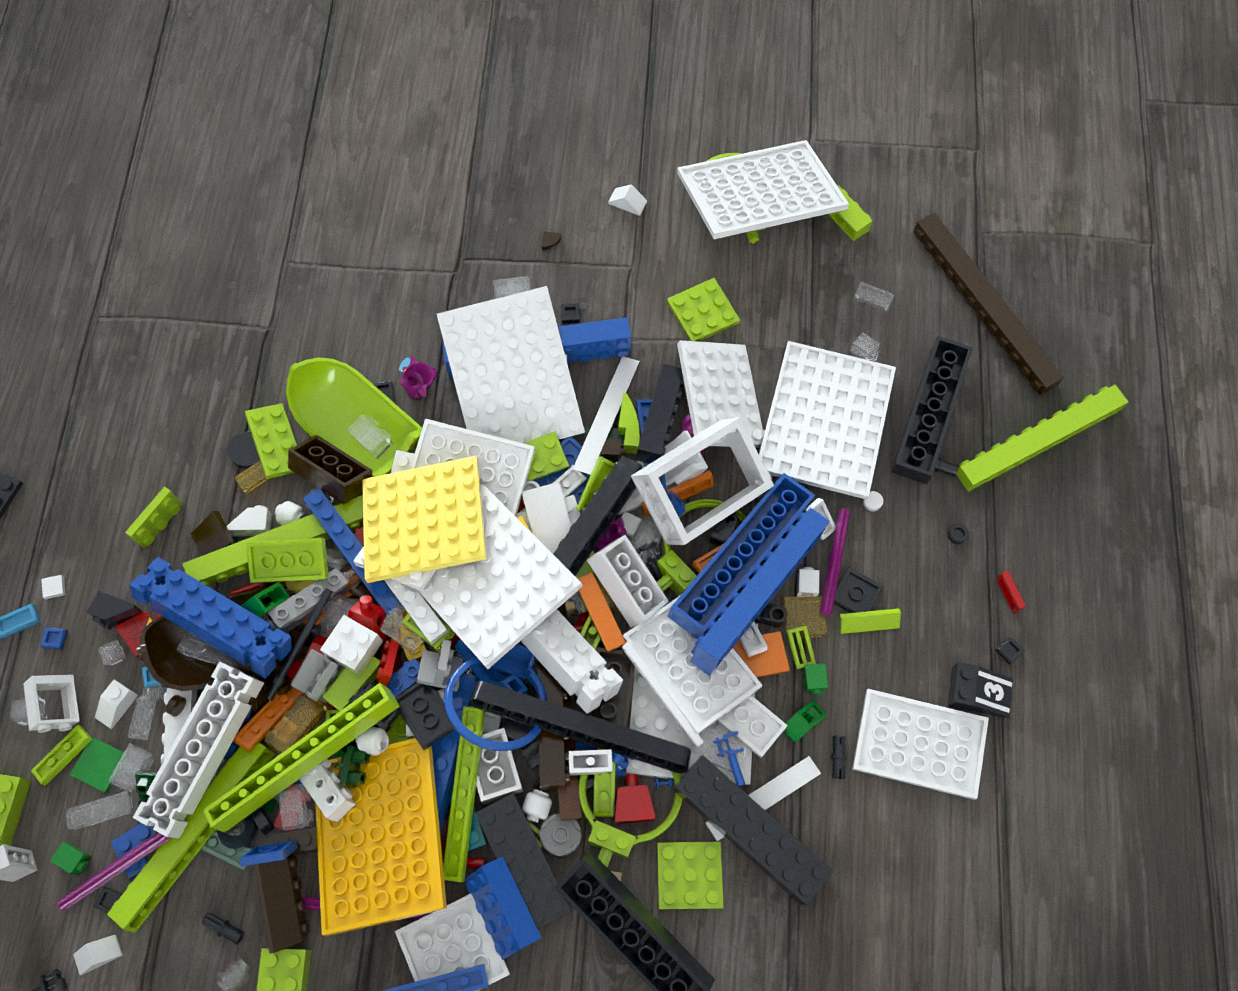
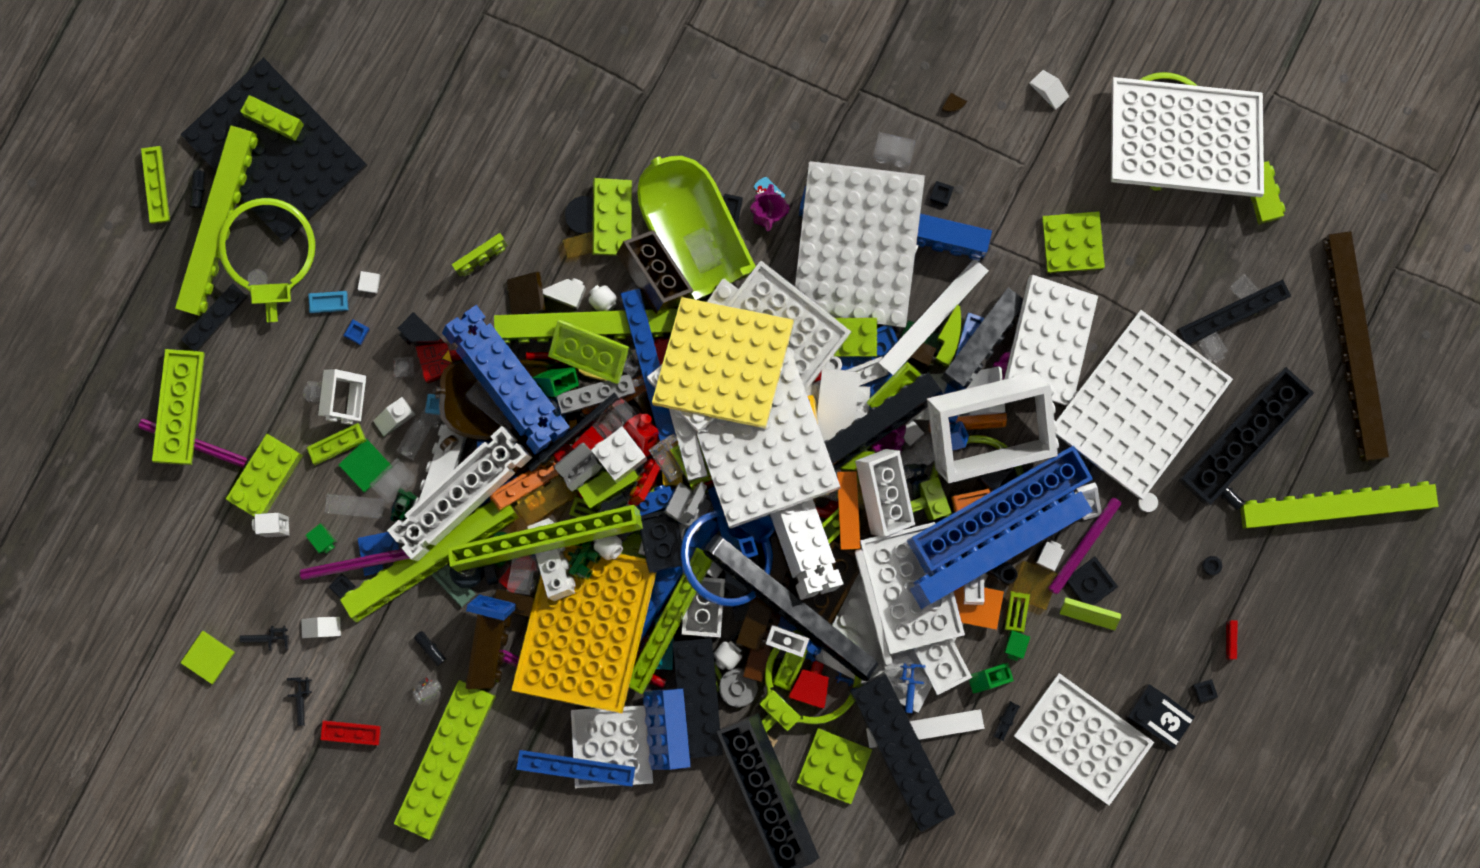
camera: 25 degrees right, 15 degrees up
none -> black tile [1178,279,1291,345]

